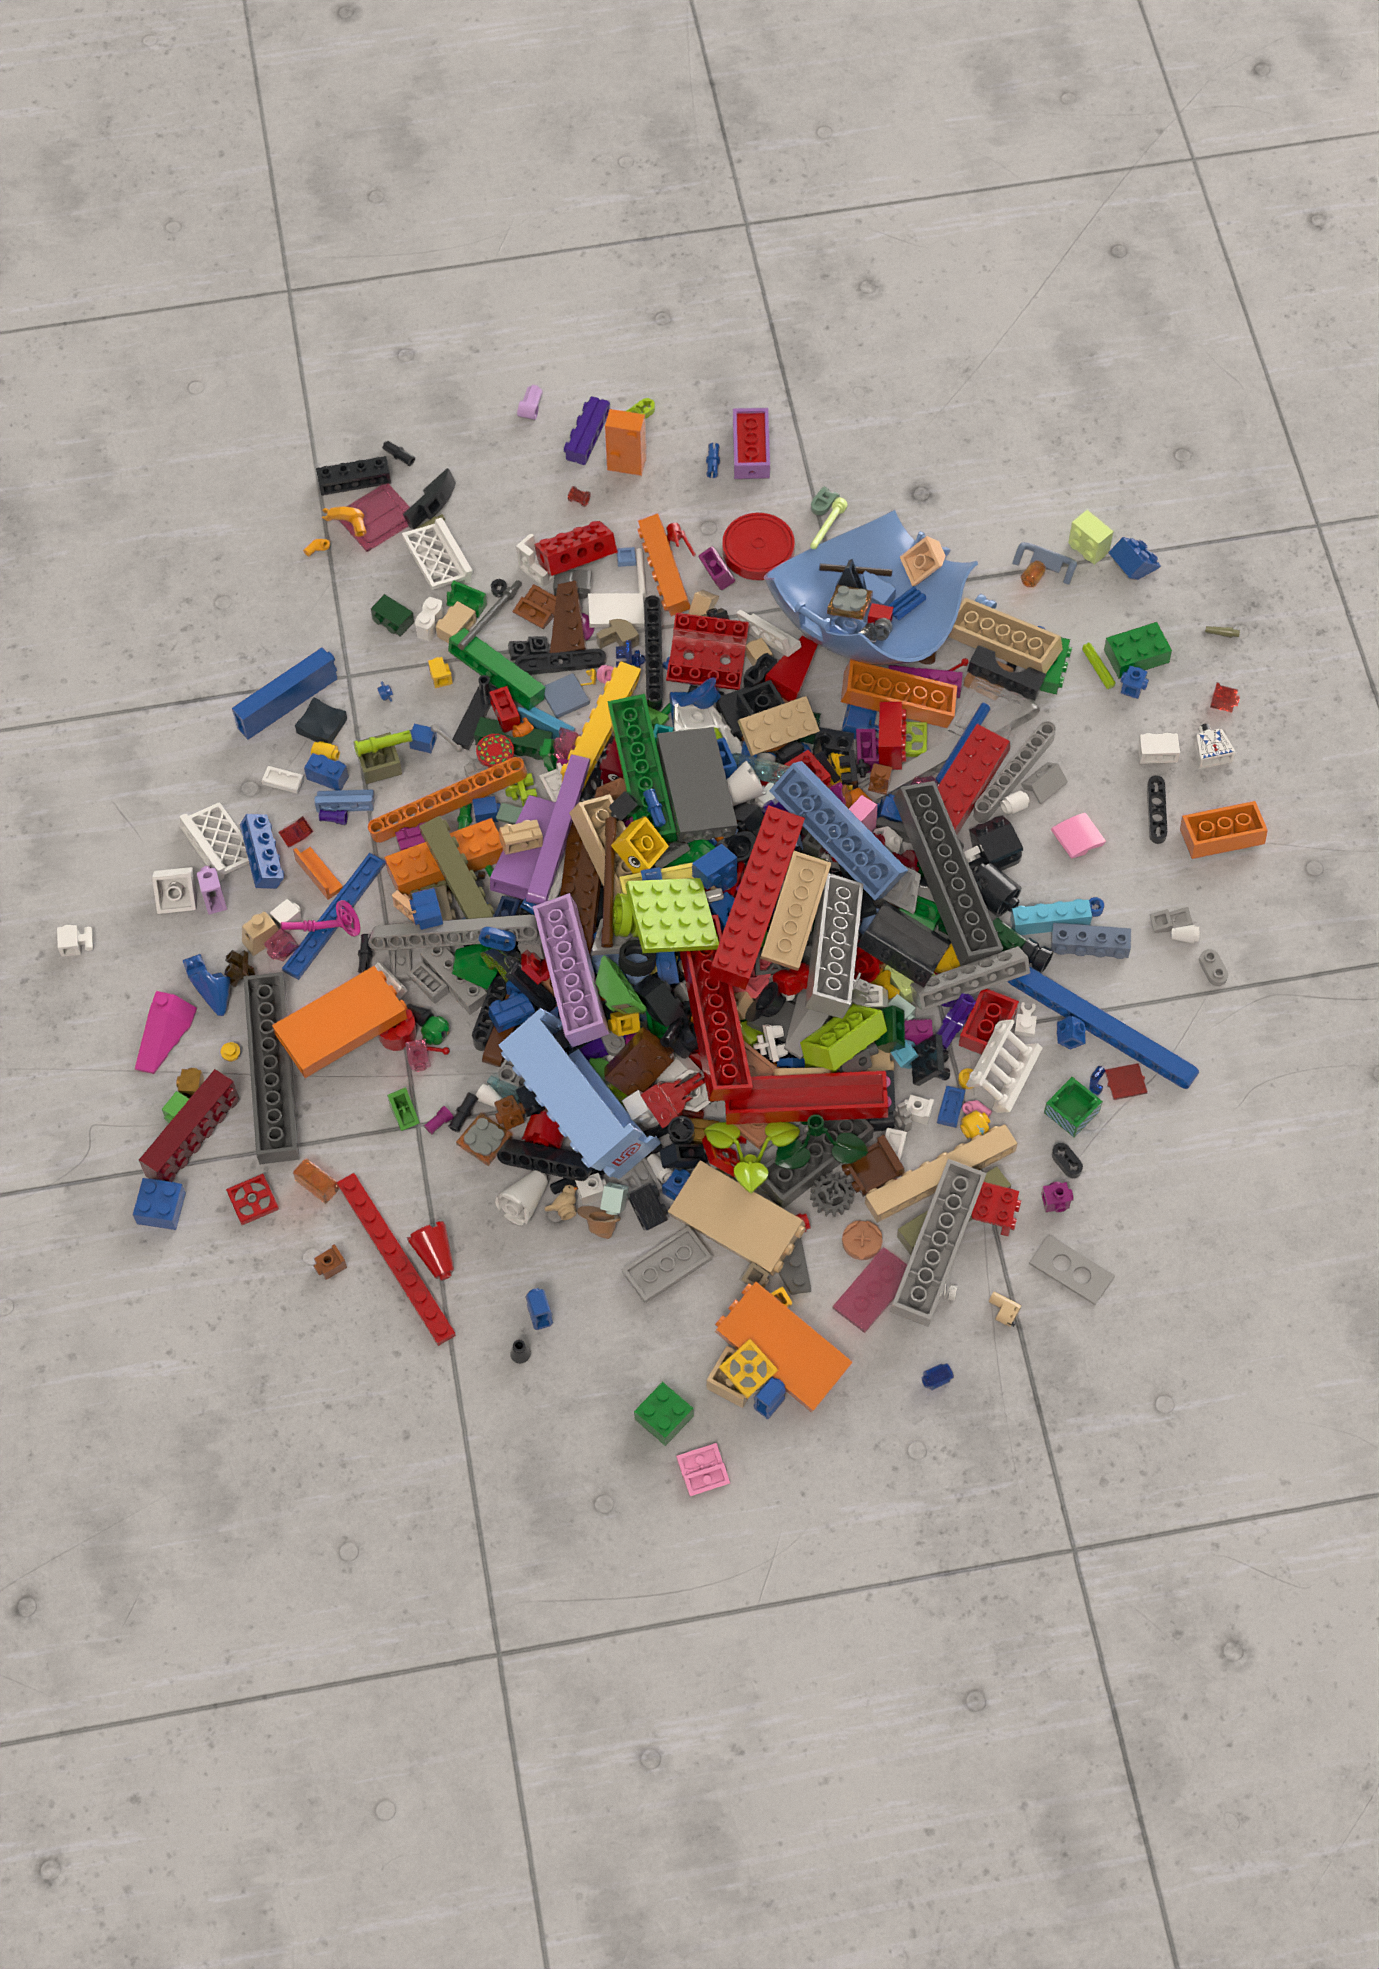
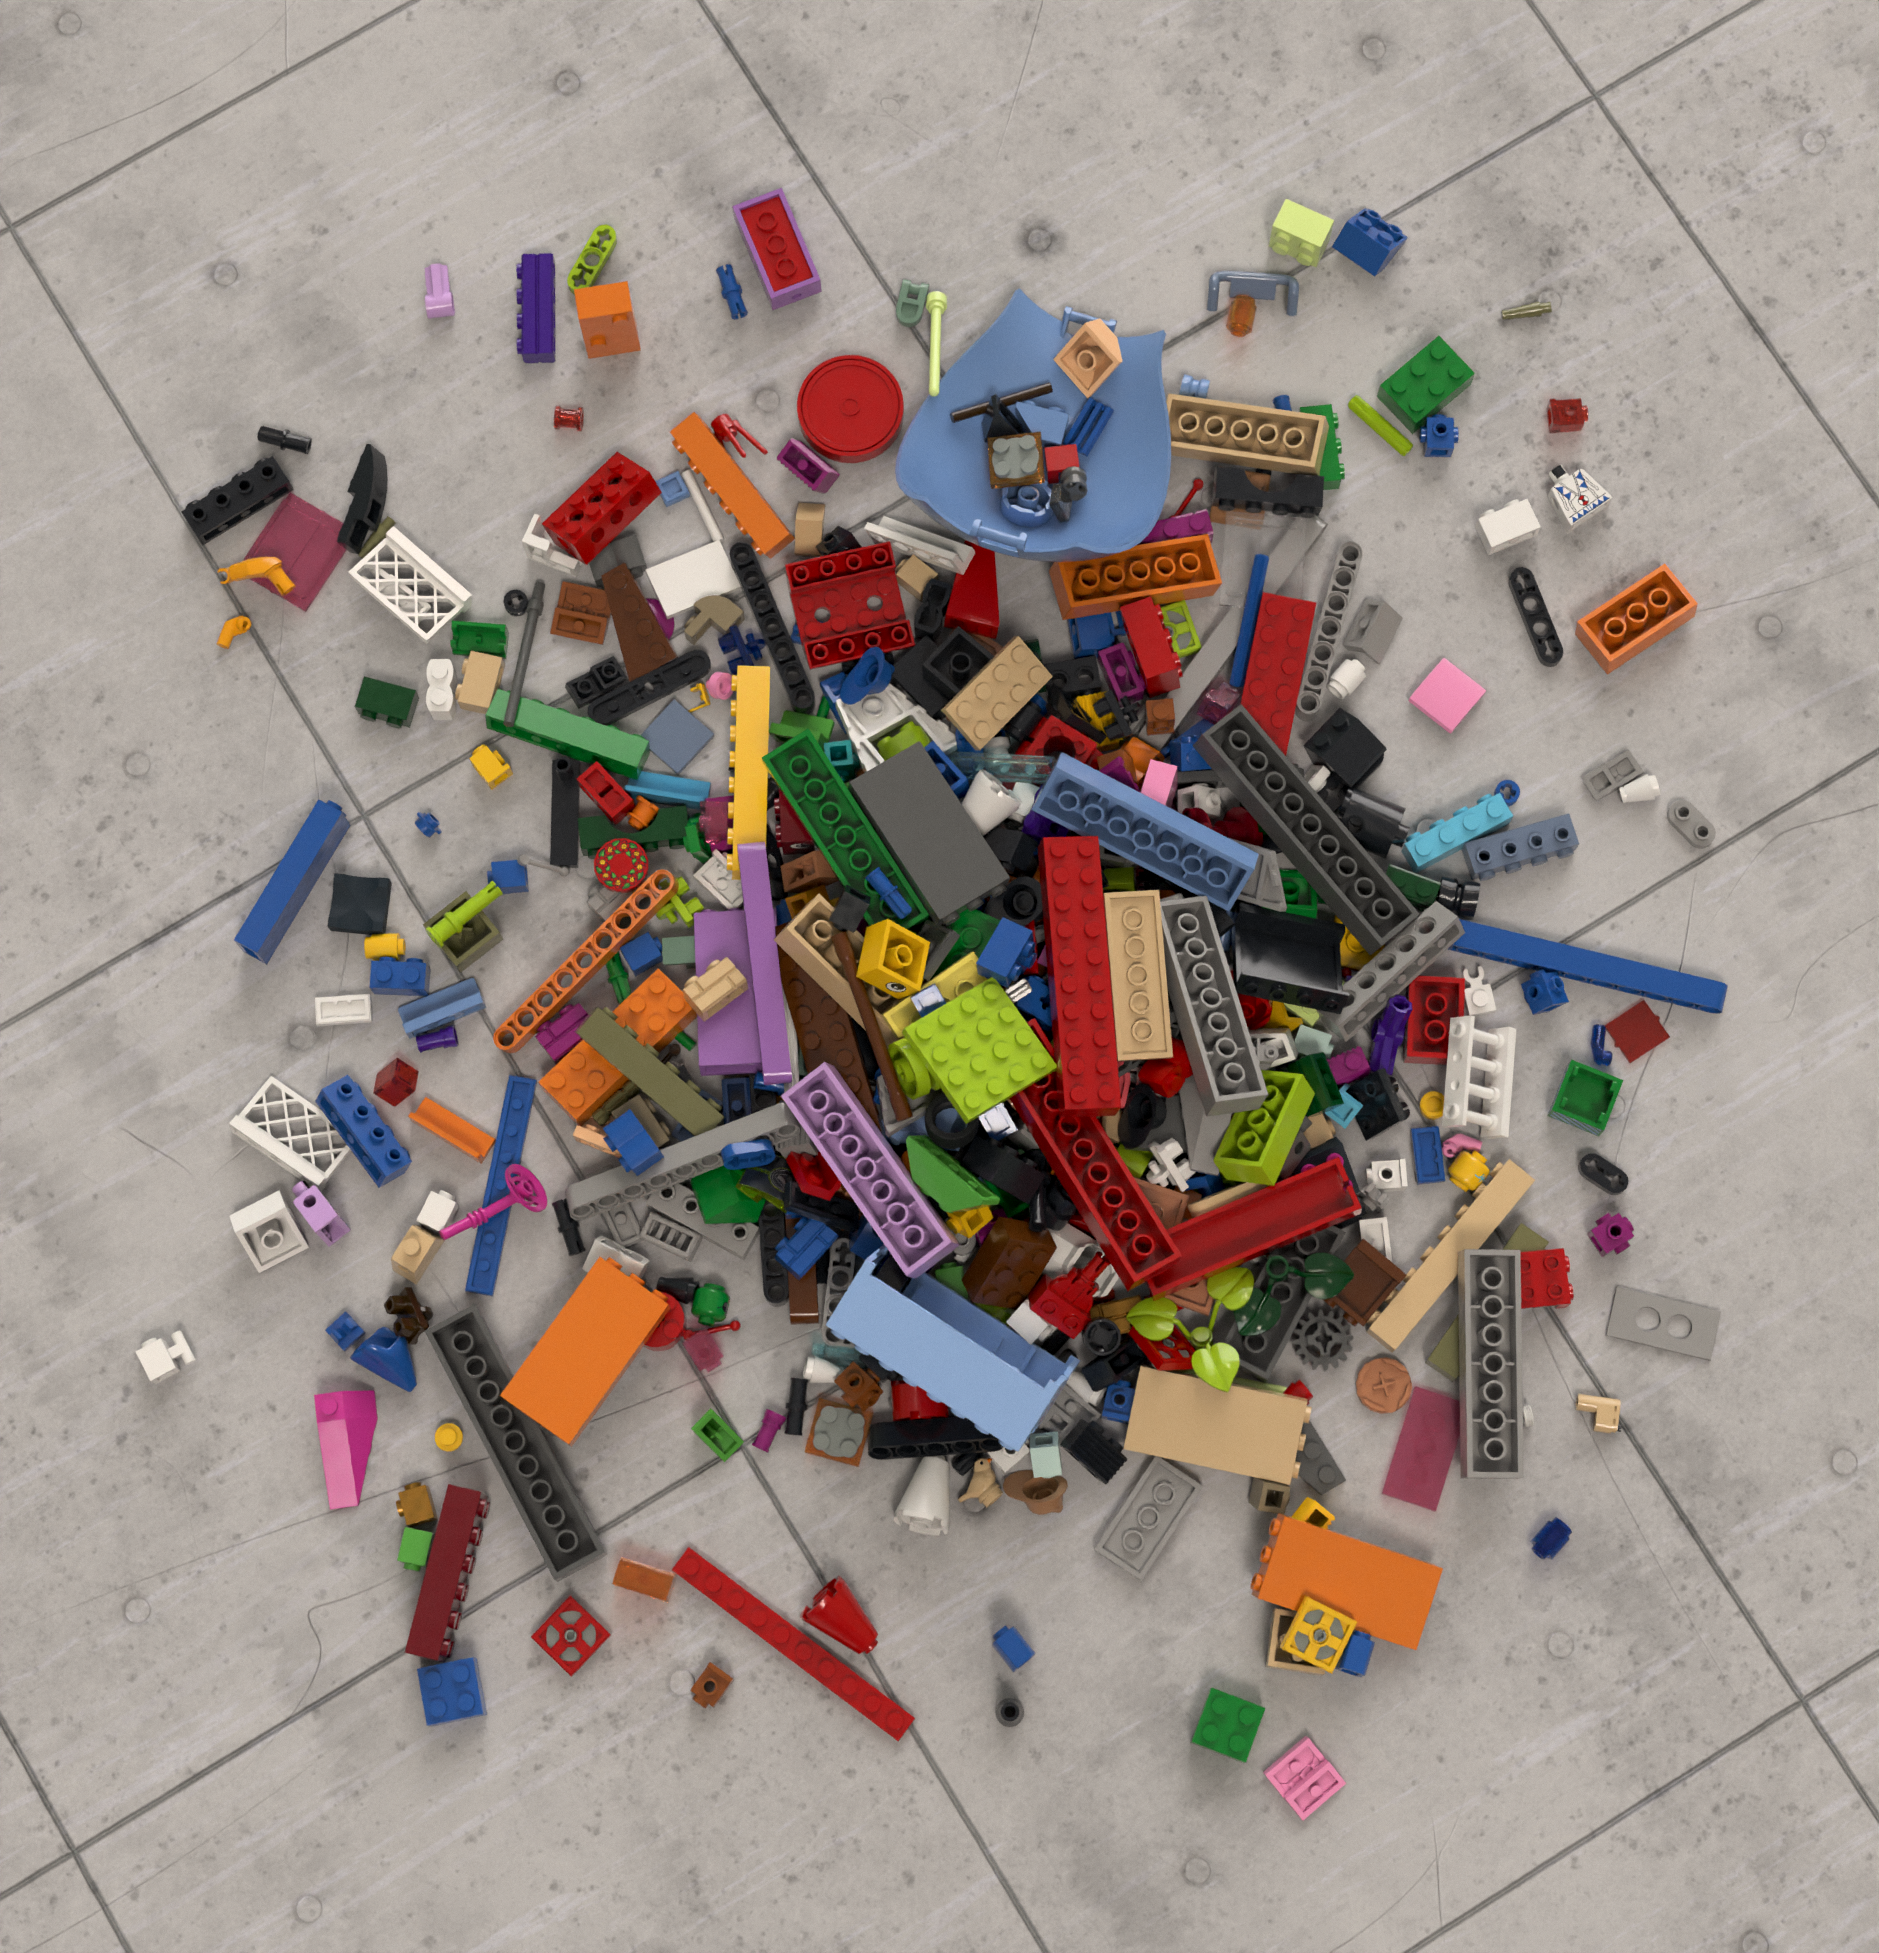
camera: 20 degrees left, 15 degrees up
clear pink brick [264,929,300,961] -> none

